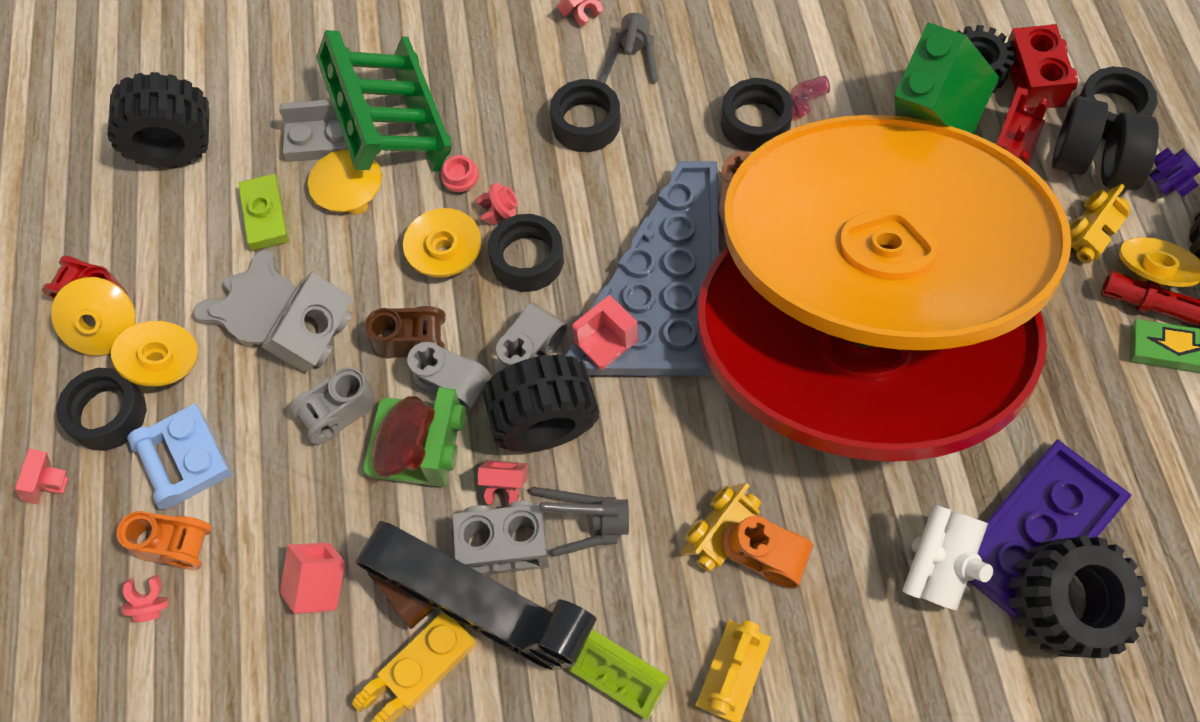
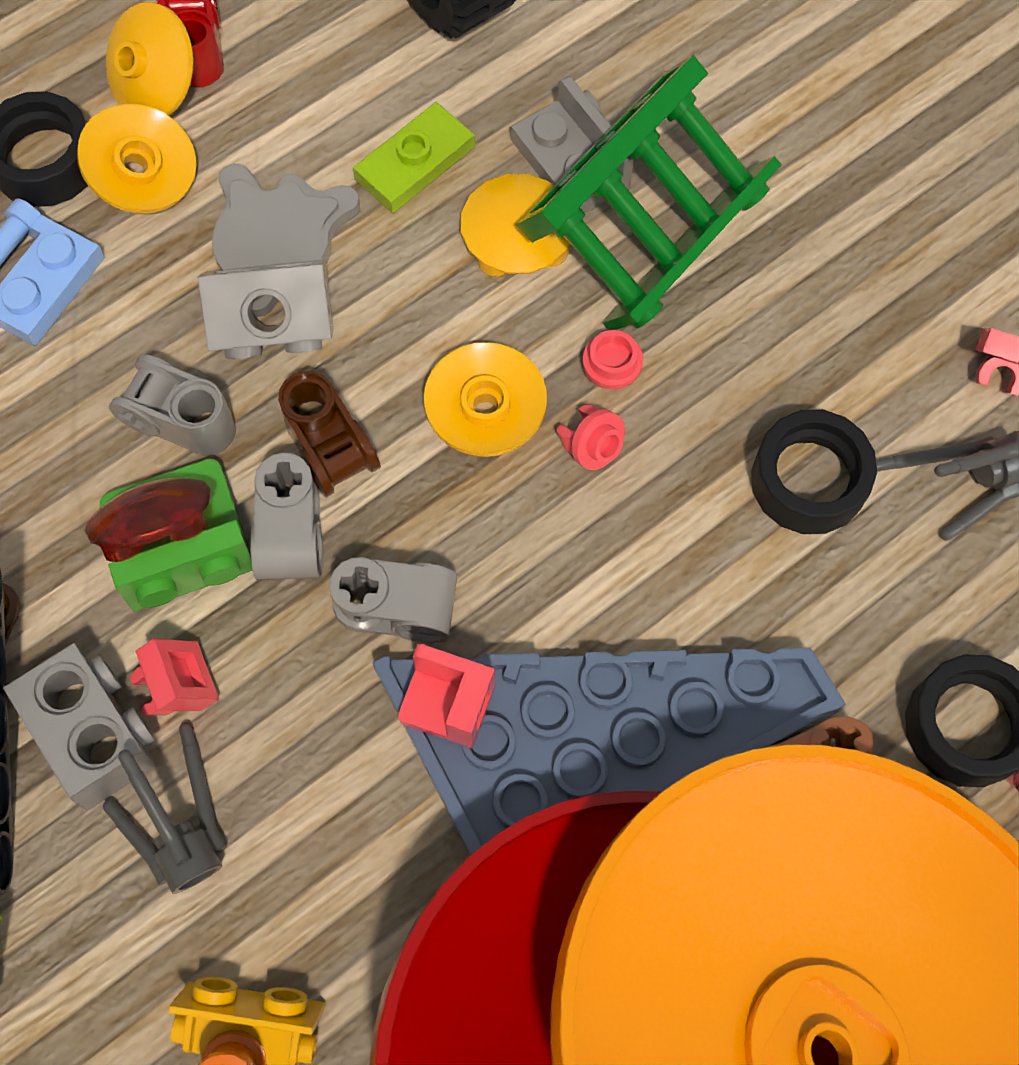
camera: 55 degrees right, 5 degrees up
black tyre [482,354,600,452] -> none
black tyre [488,214,564,292] -> none

